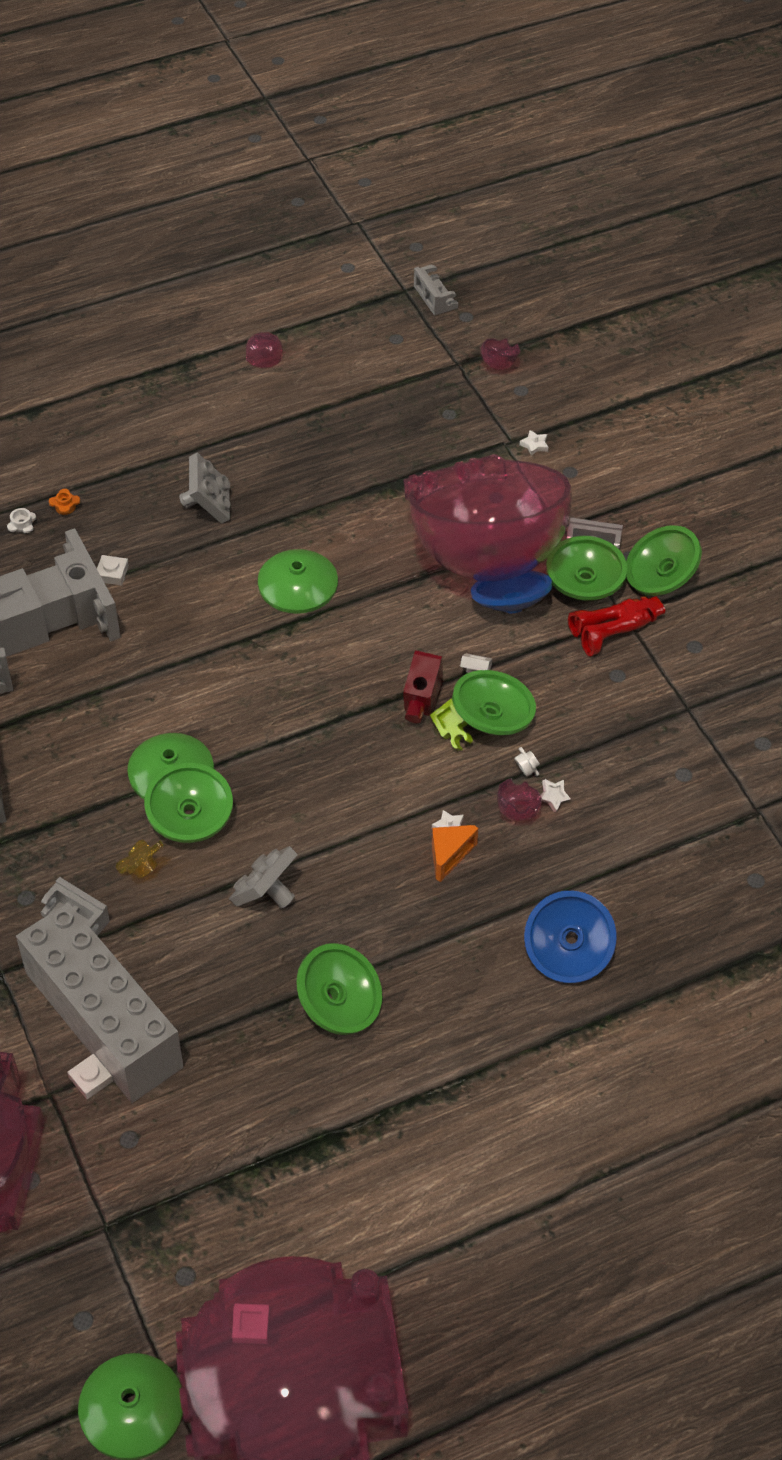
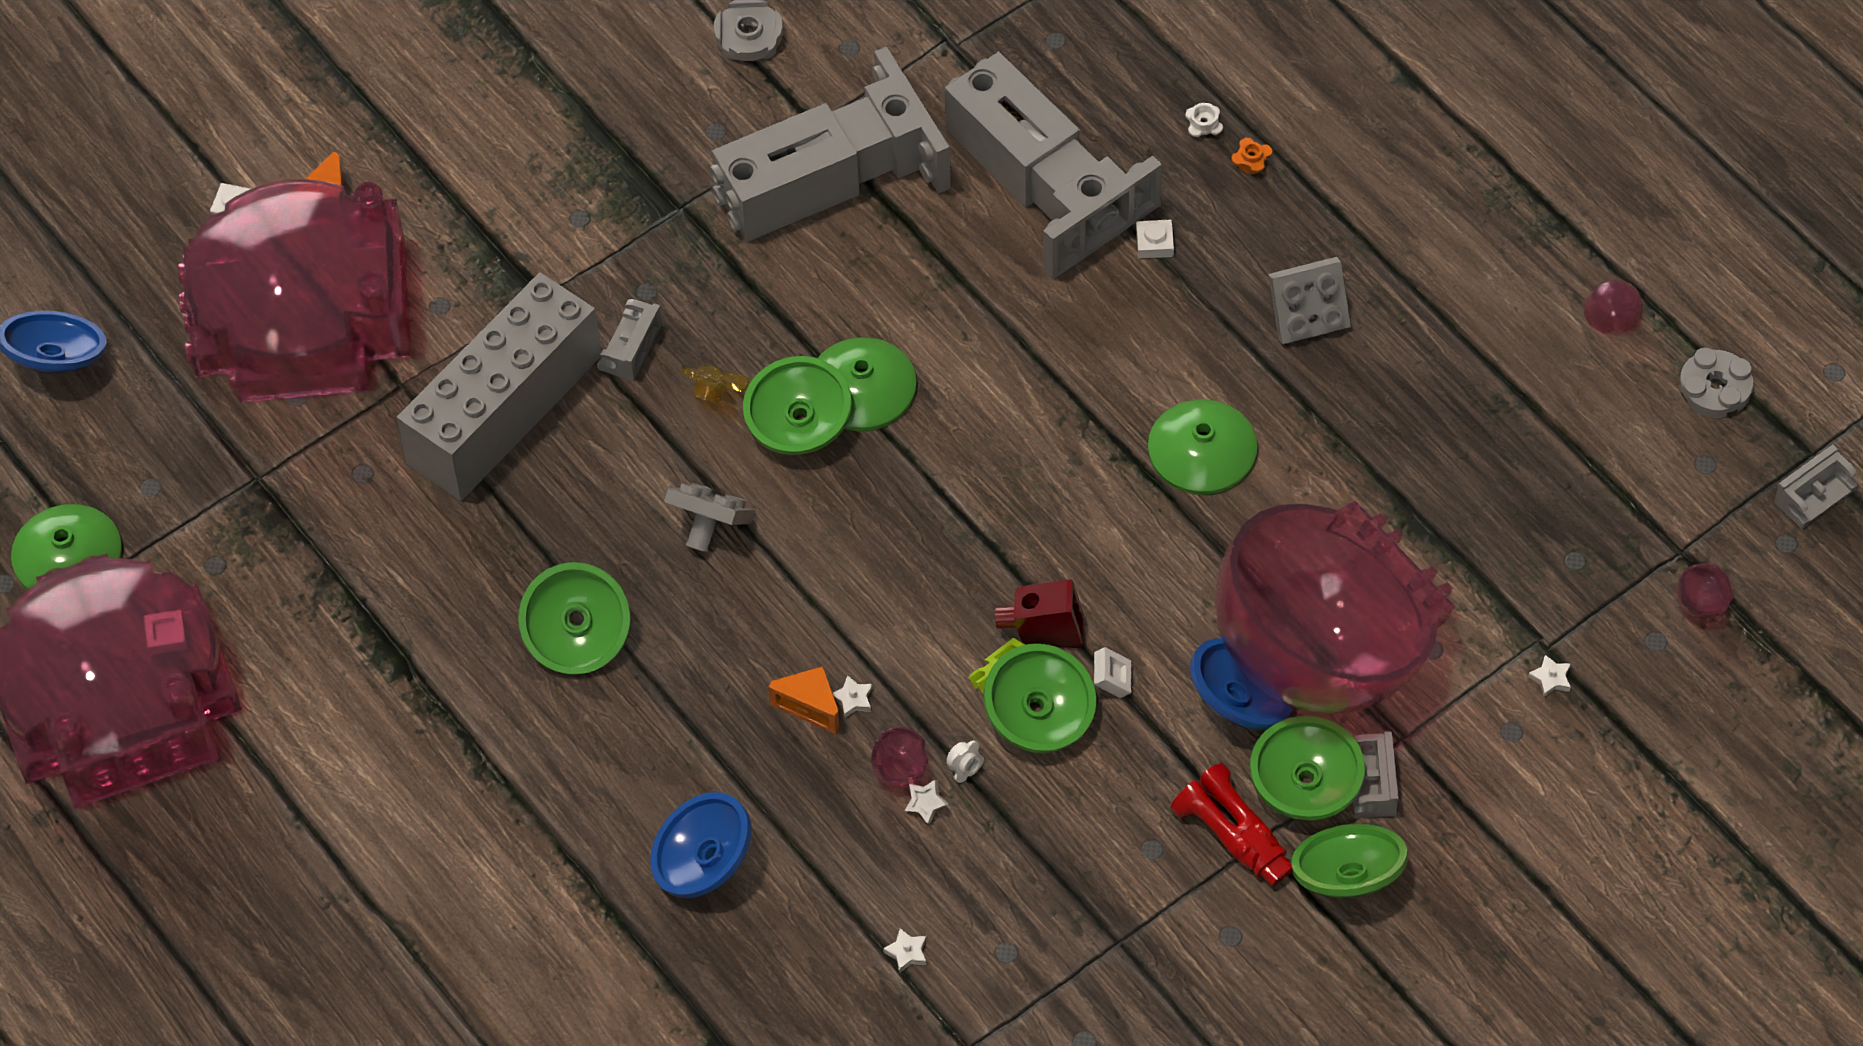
camera: 80 degrees right, 5 degrees up
none -> white piece [883,929,927,972]
none -> light grey plate [1679,347,1753,418]

